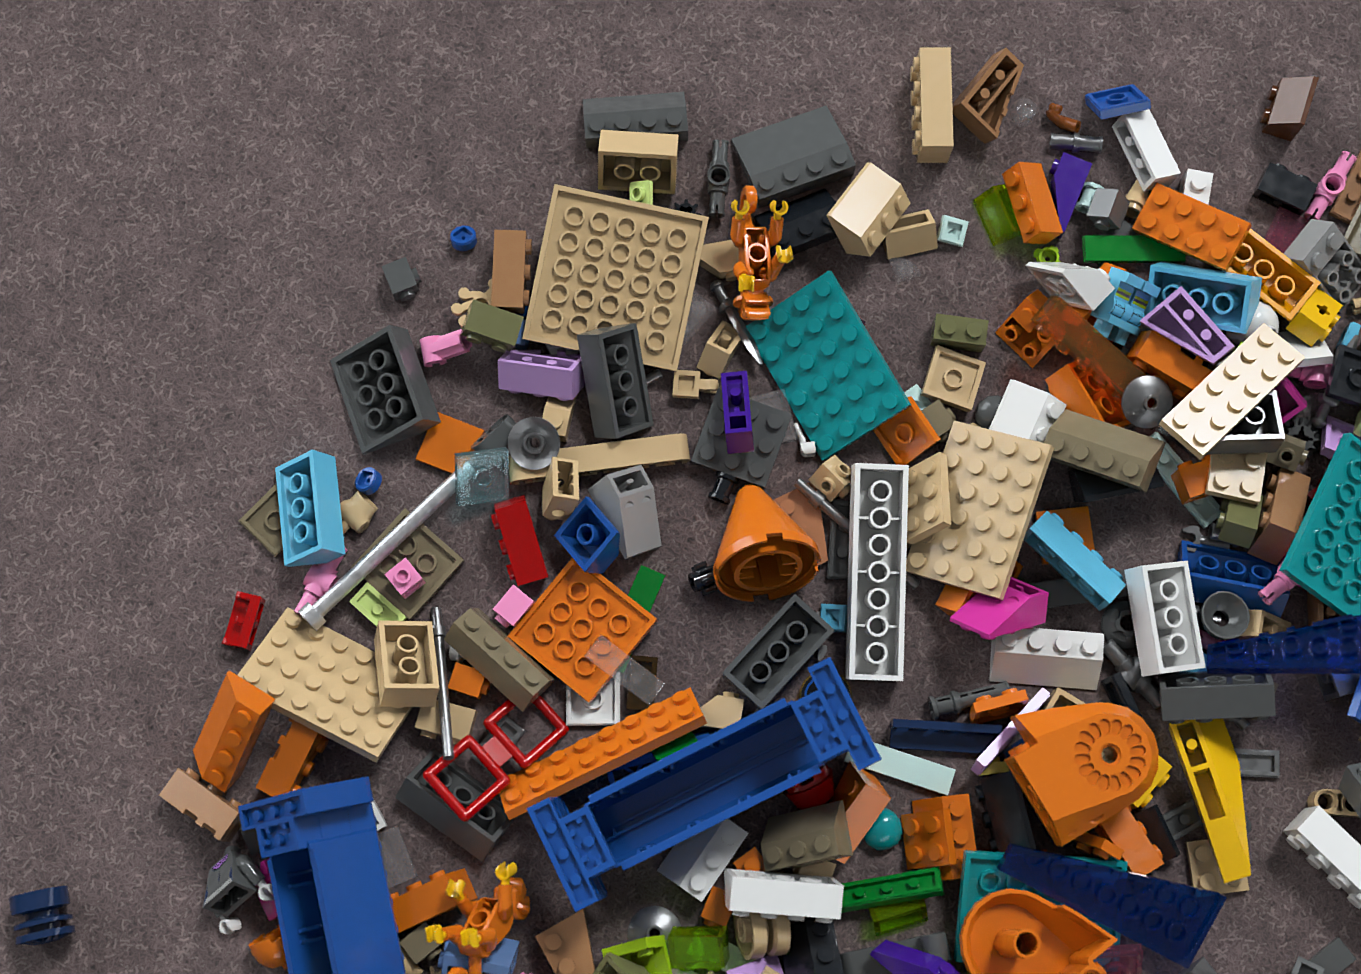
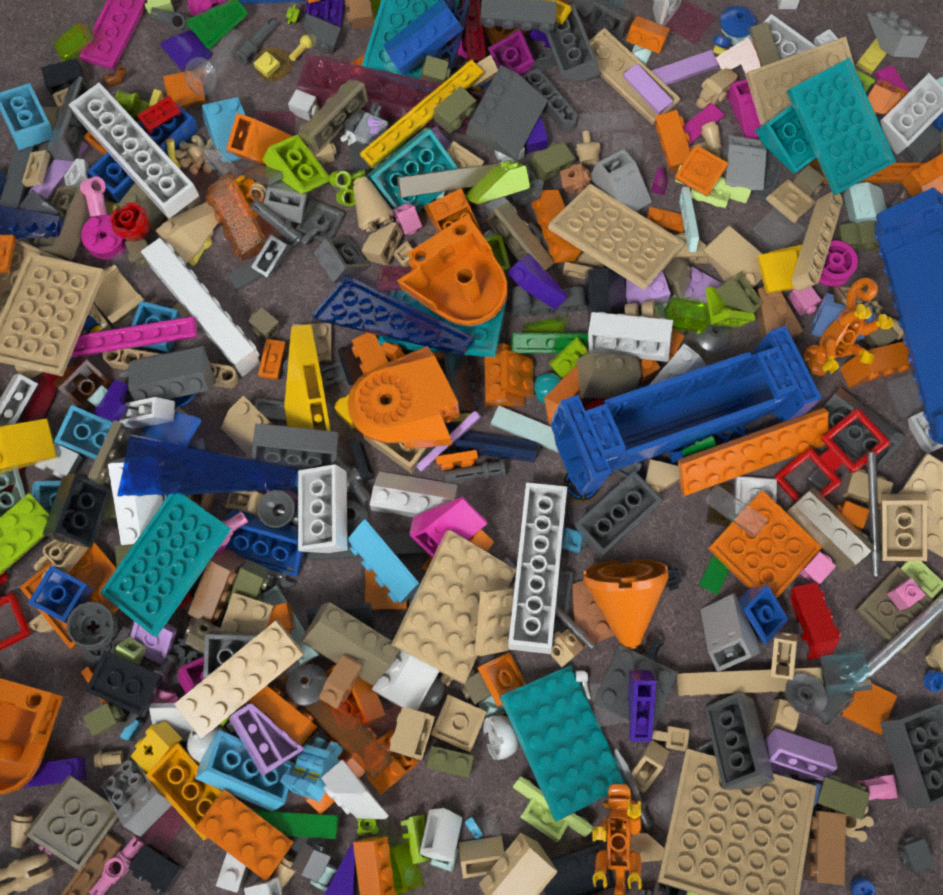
camera: 175 degrees left, 5 degrees down
none -> tan slope [221,396,274,454]
none -> dark tan brick [248,307,281,340]
none -> orange plate [258,339,287,381]
none -> medium nougat slope [319,653,363,709]
none -> tan slope [389,707,435,760]
none -> lime plate [401,814,432,864]
none -> white brick [420,808,462,861]
none -> medium azure tile [465,816,483,840]
none -> white cylinder [483,715,520,760]
none -> yellowish green bracket [513,777,593,842]
none -> lime plate [548,337,589,379]

